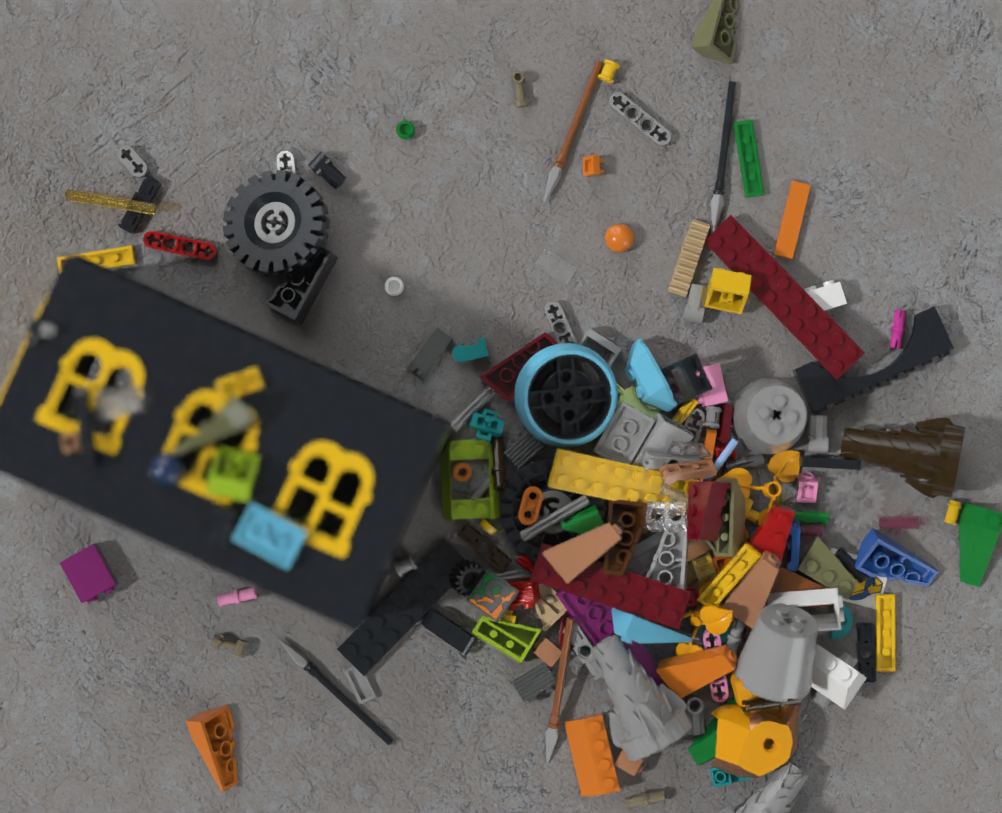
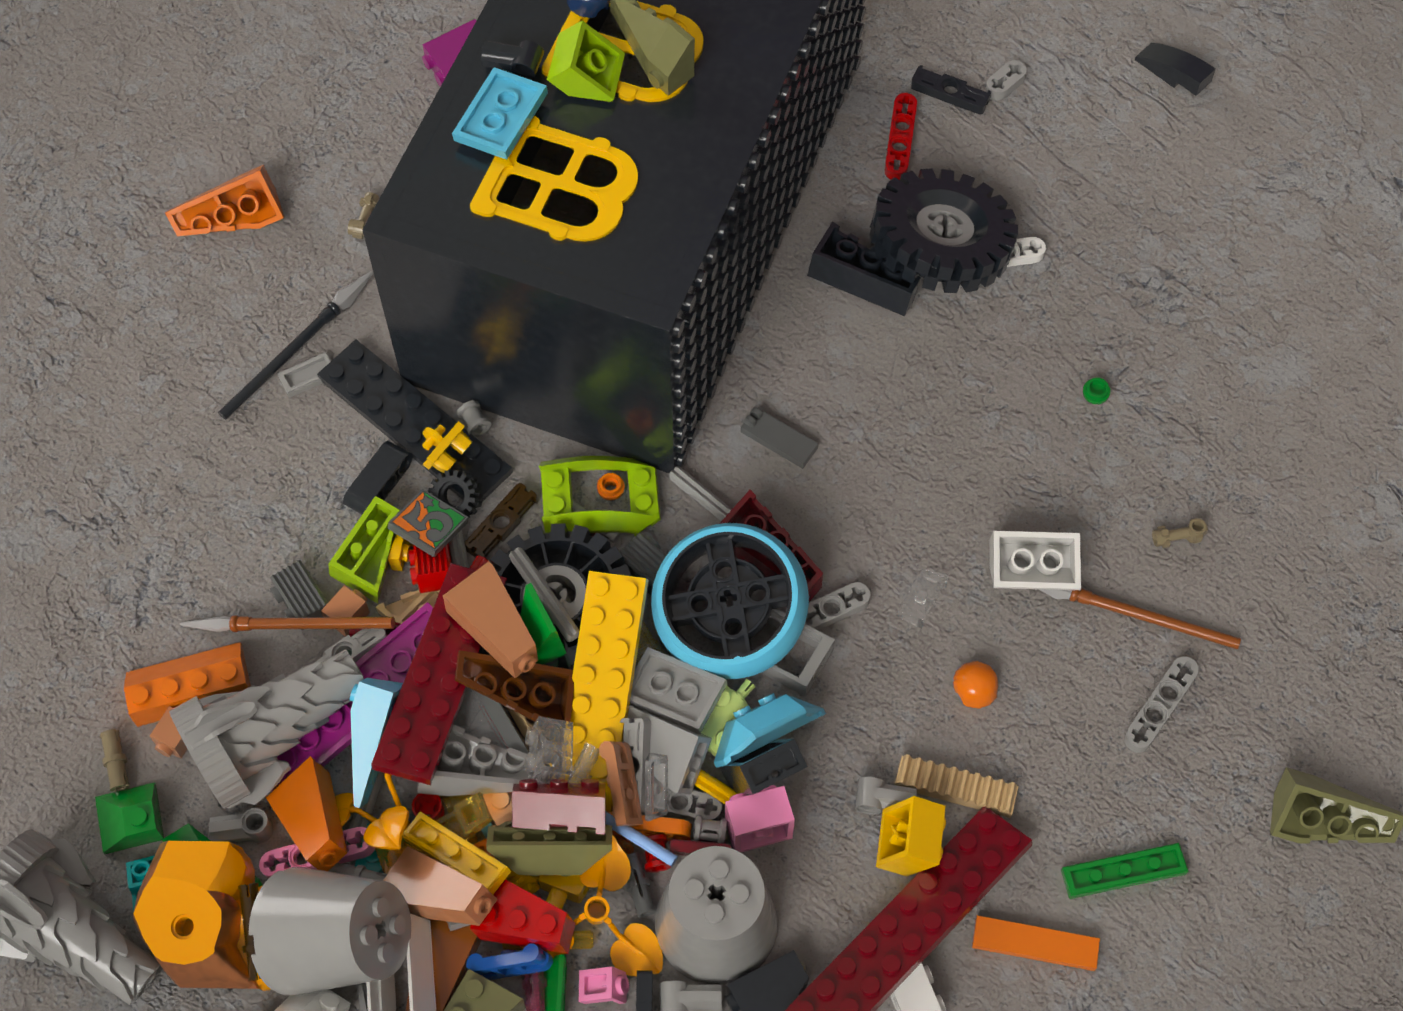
camera: 85 degrees right, 25 degrees down
yellow tile [57,245,136,271] -> none
clear yellow axle [65,189,157,215] -> none
yellow slope [215,367,265,402] -> none
black piece [308,151,347,190] -> none
white plate [385,277,404,296] -> none
teal leg [452,337,489,363] -> none
teal piece [469,408,505,443] -> none
yellow tile [479,518,498,535] -> none
dark brown pin [491,436,506,492] -> none
orange plate [518,486,543,525] -> none
orange tile [583,155,605,177] -> none
yellow bush [597,59,620,84] -> none
black piece [710,81,736,232] -> none
none -> green slope [95,782,164,855]
none -> yellow hips [422,421,472,473]
none -> white slope [989,531,1081,590]
none -> black slope [1135,43,1216,96]

